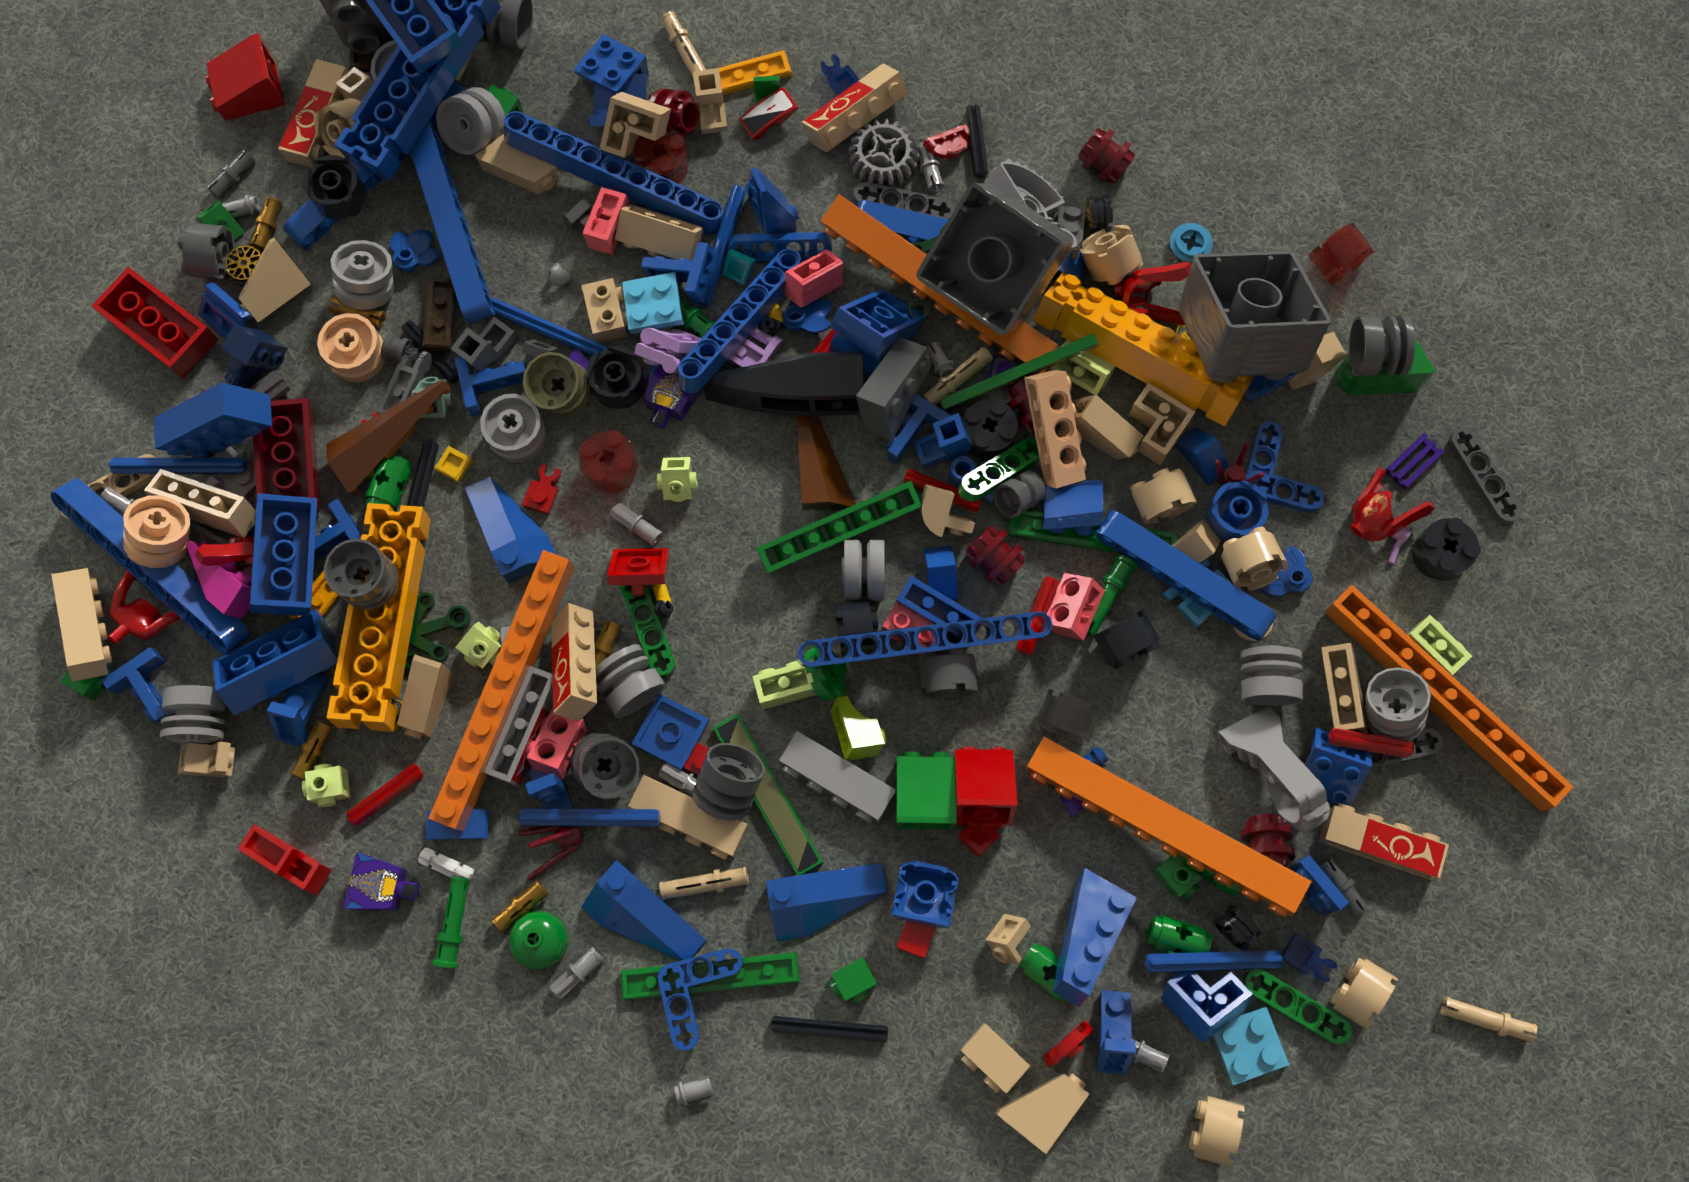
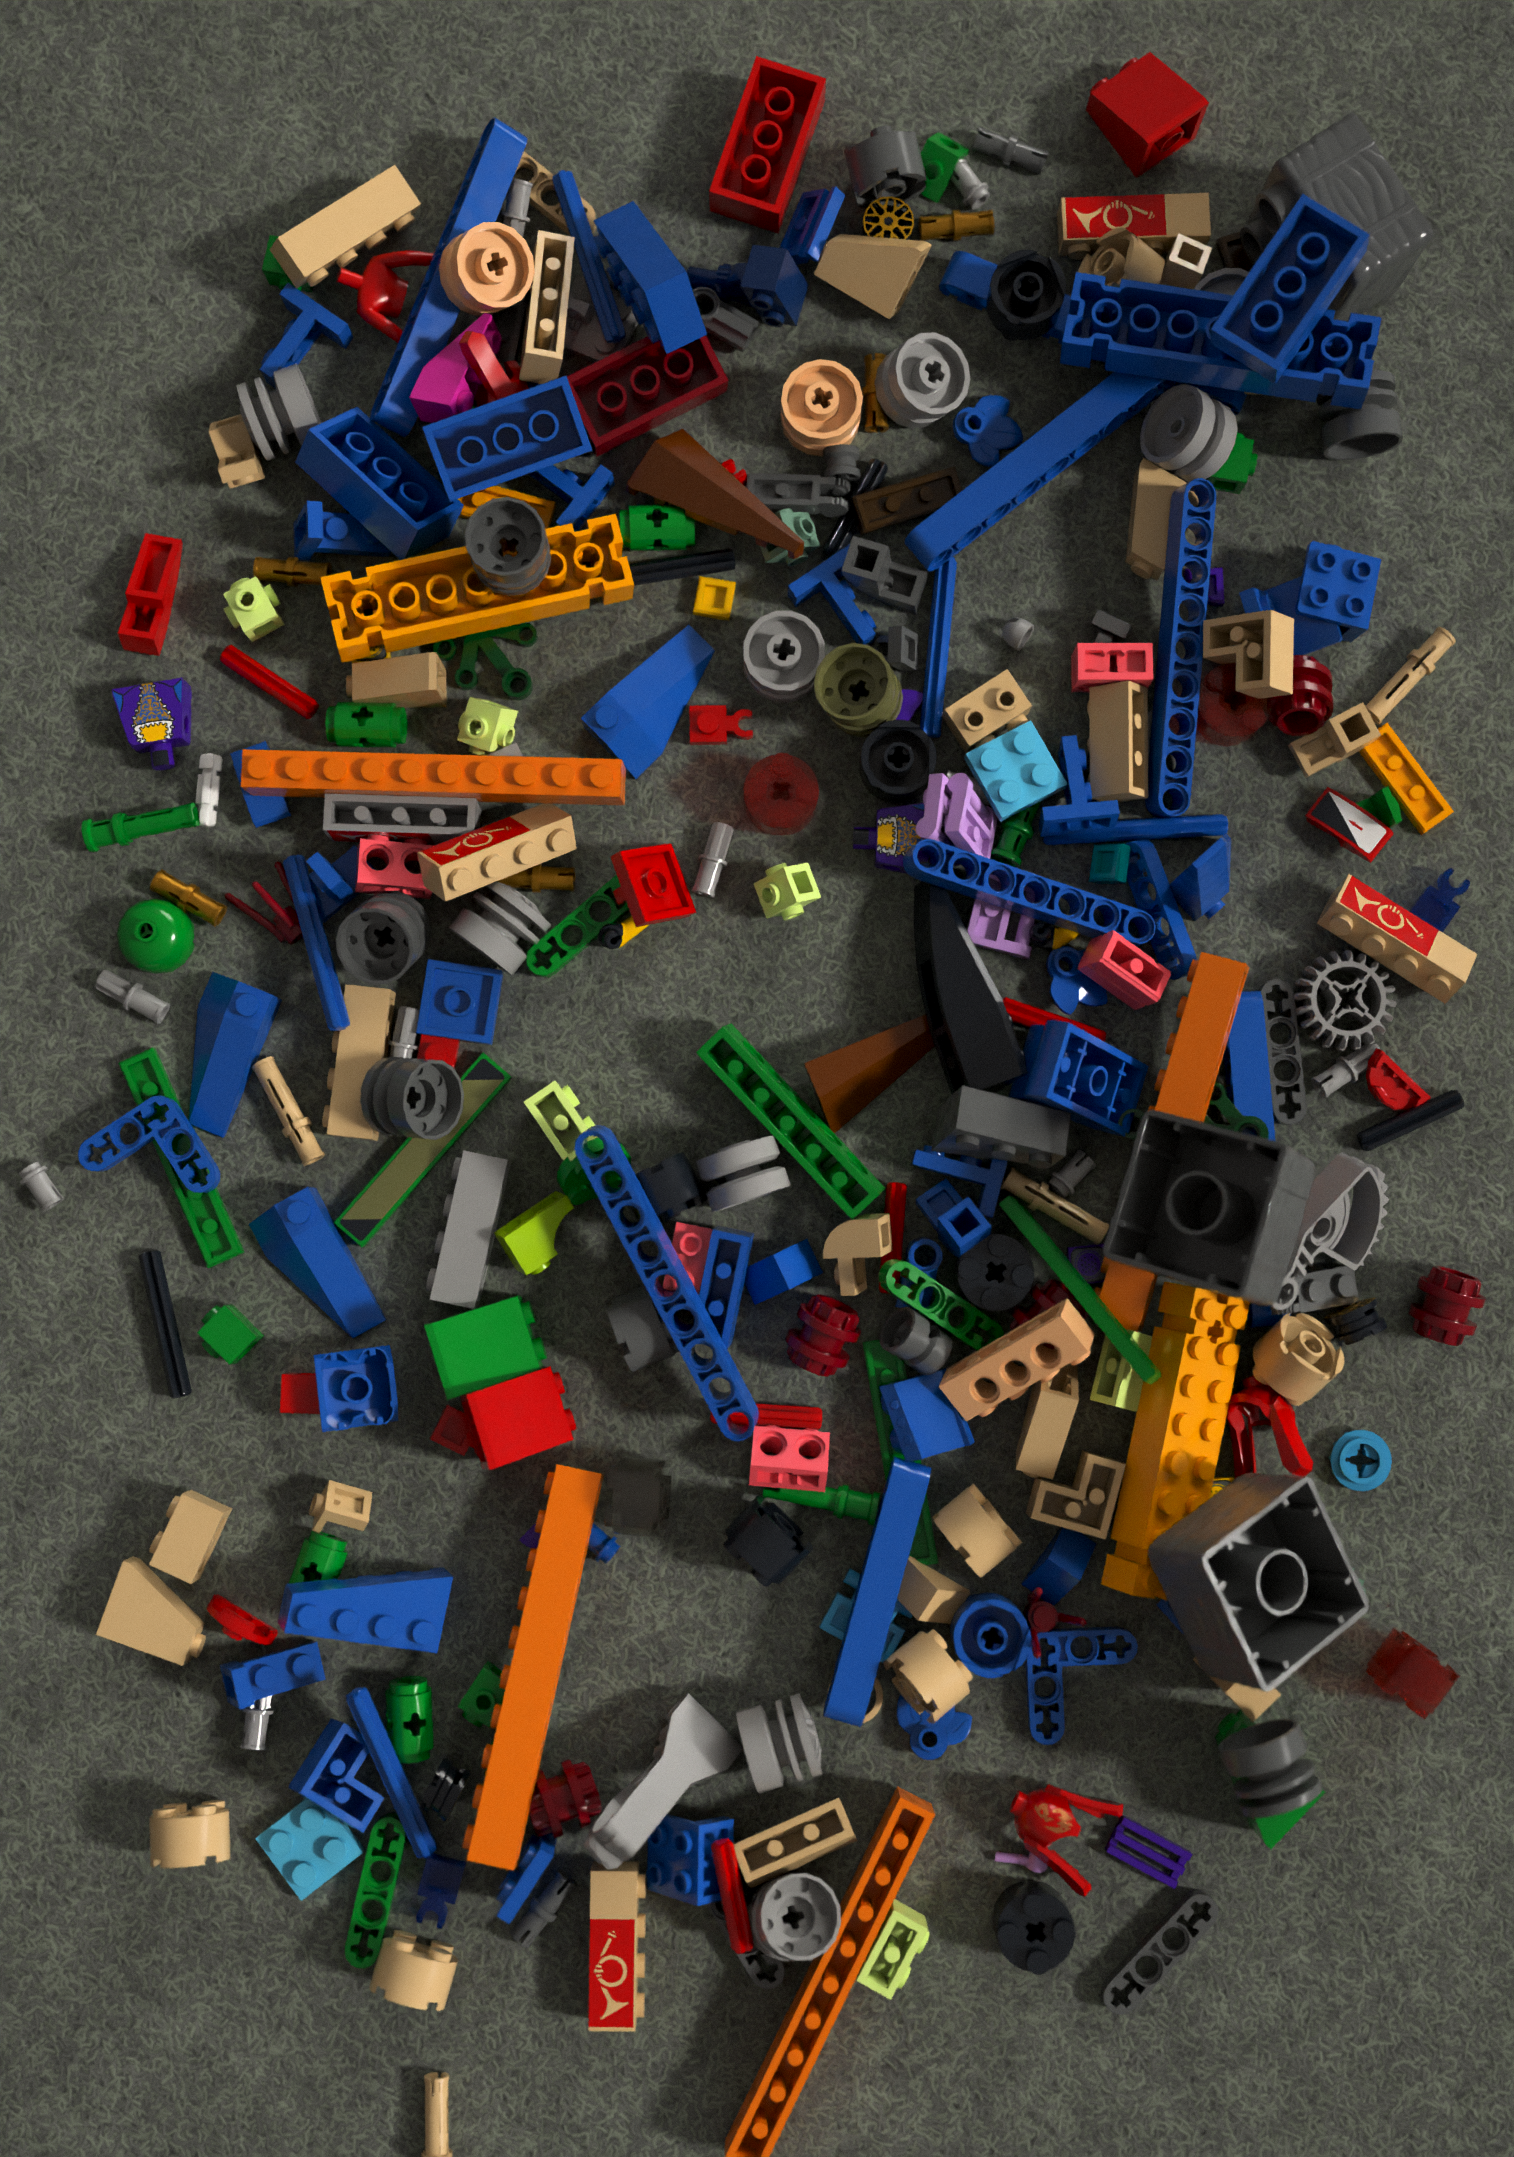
camera: 70 degrees right, 10 degrees up
none -> green piece [325,702,407,748]

